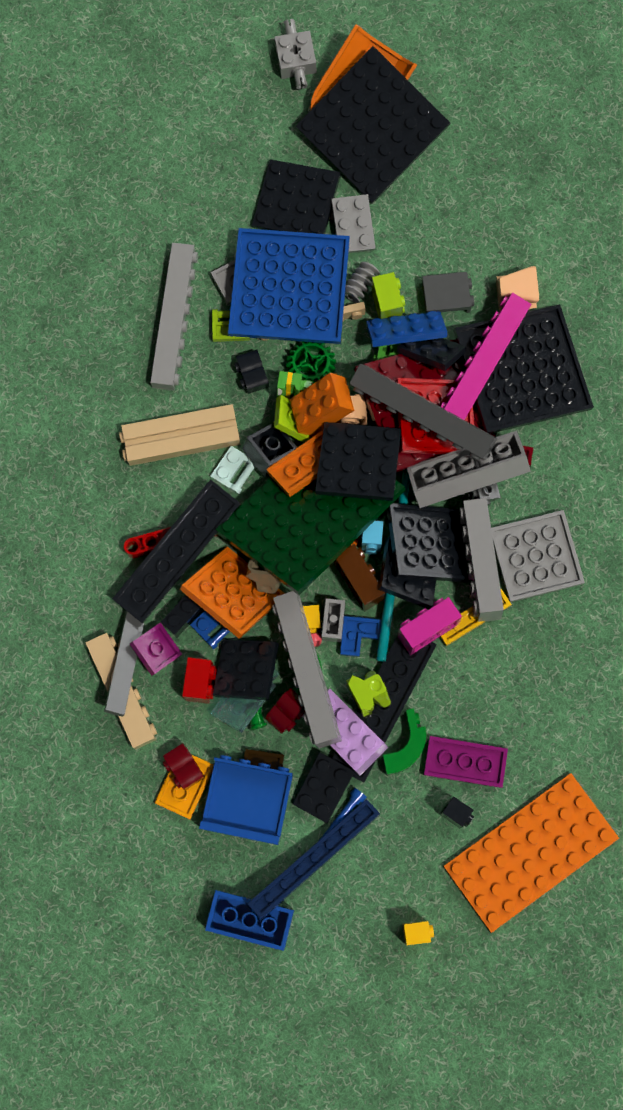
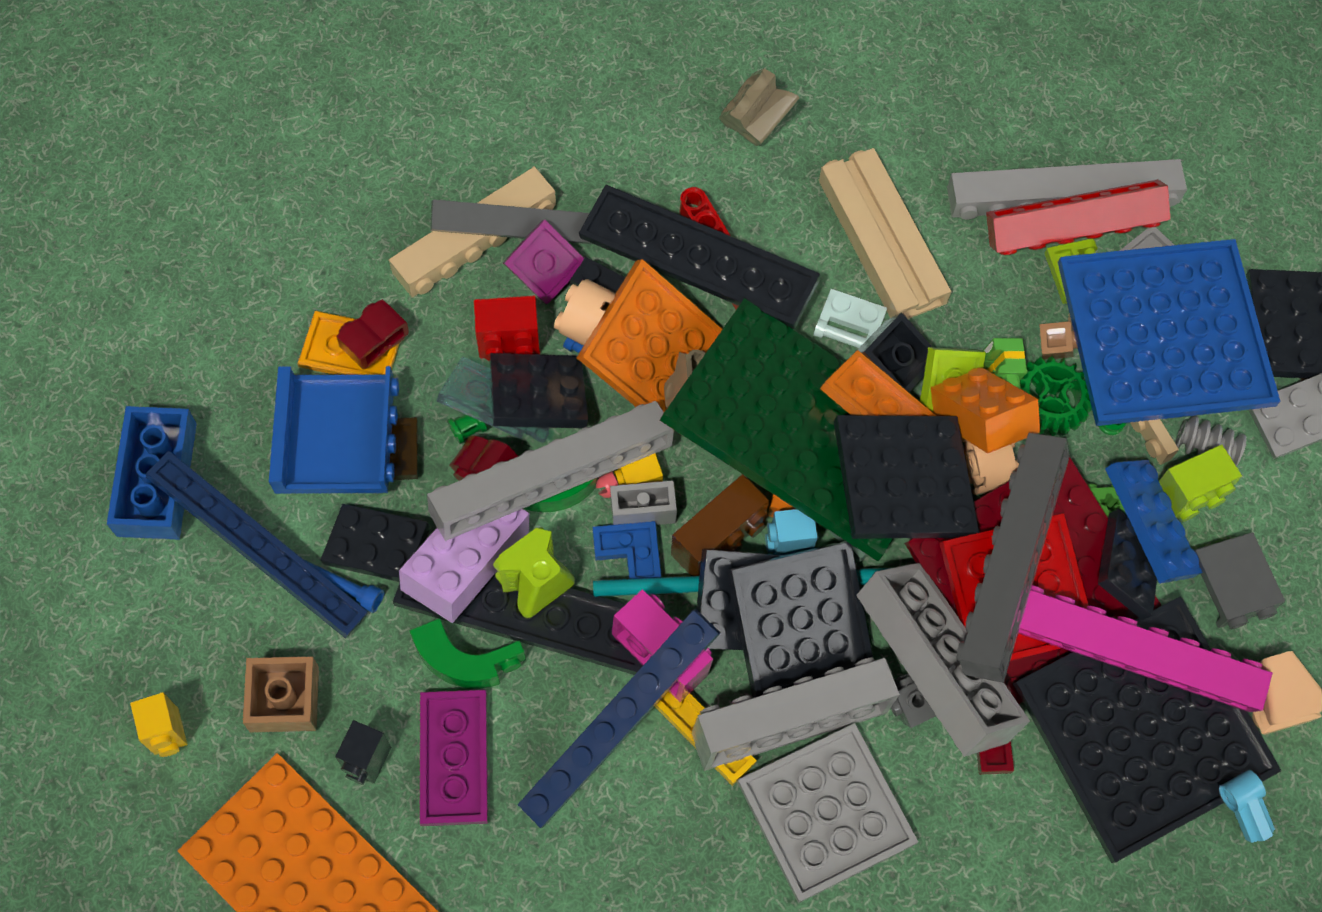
camera: 70 degrees right, 10 degrees down
black brick [234,349,269,394] -> none
none -> medium nougat brick [243,657,319,733]
none -> dark blue plate [517,609,721,828]
none -> light nougat brick [554,279,616,346]
none -> dark tan piece [719,68,800,146]
none -> brick [986,179,1170,255]
none -> medium nougat brick [1040,321,1078,360]
none -> medium azure piece [1219,770,1275,843]

